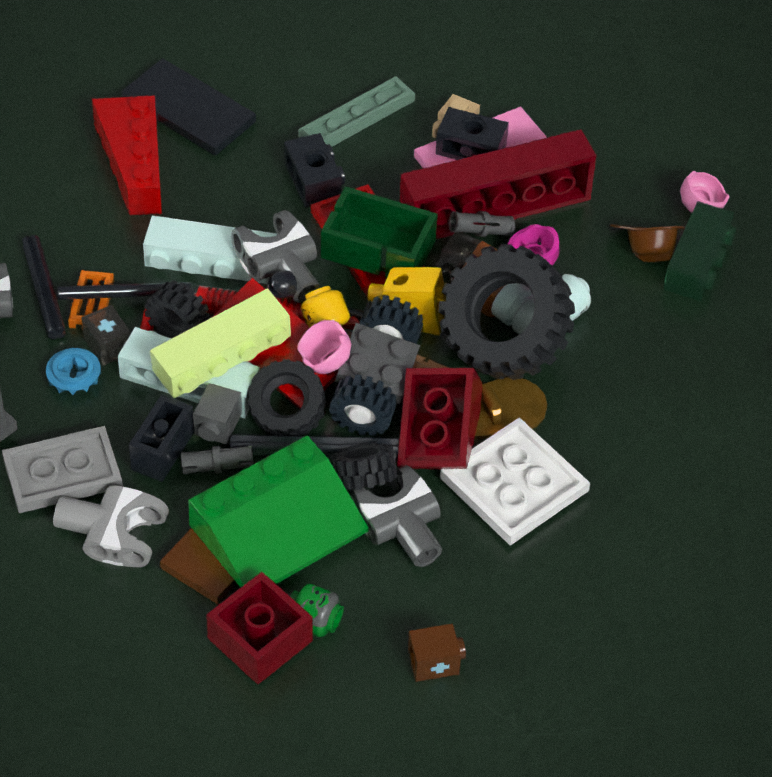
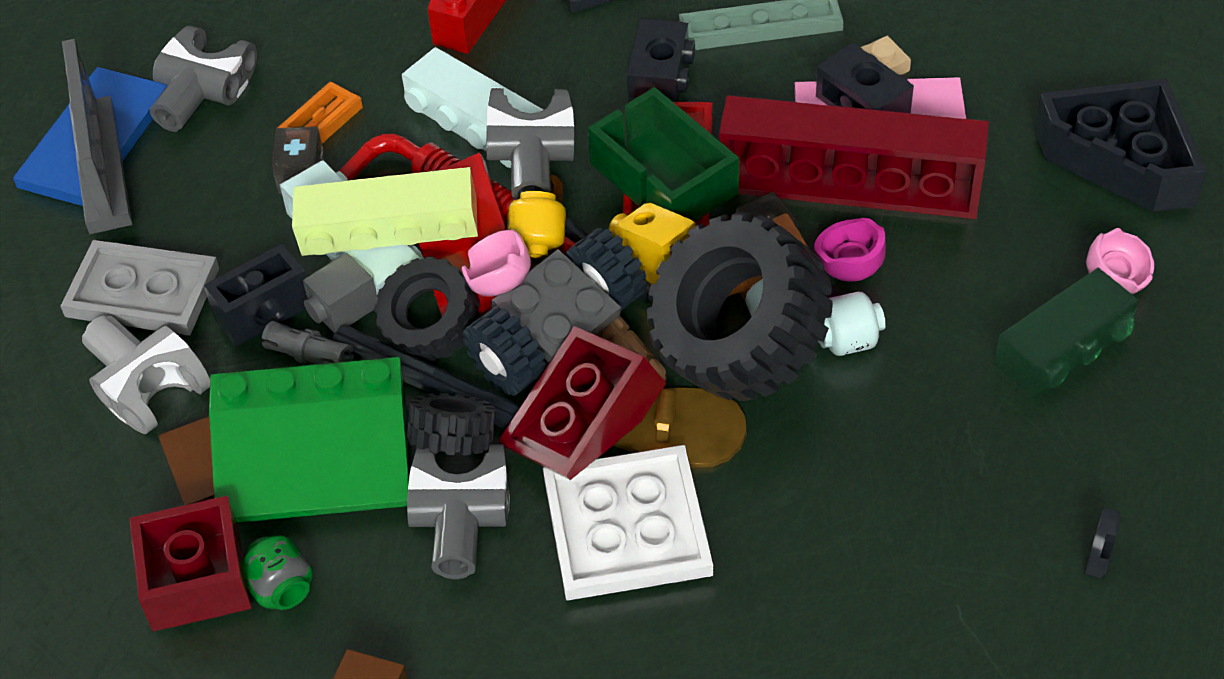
camera: 35 degrees right, 0 degrees up
black axle [22,235,66,340] -> none
dark azure gear [46,348,101,395] -> none
black bar [57,282,191,300] -> none
black tyre [144,280,210,338] -> none
black hinge [267,270,297,299] -> none
dark grey pin [448,211,515,237] -> none
reddish brown piece [610,224,685,262] -> none
none -> black brick [1035,78,1206,212]

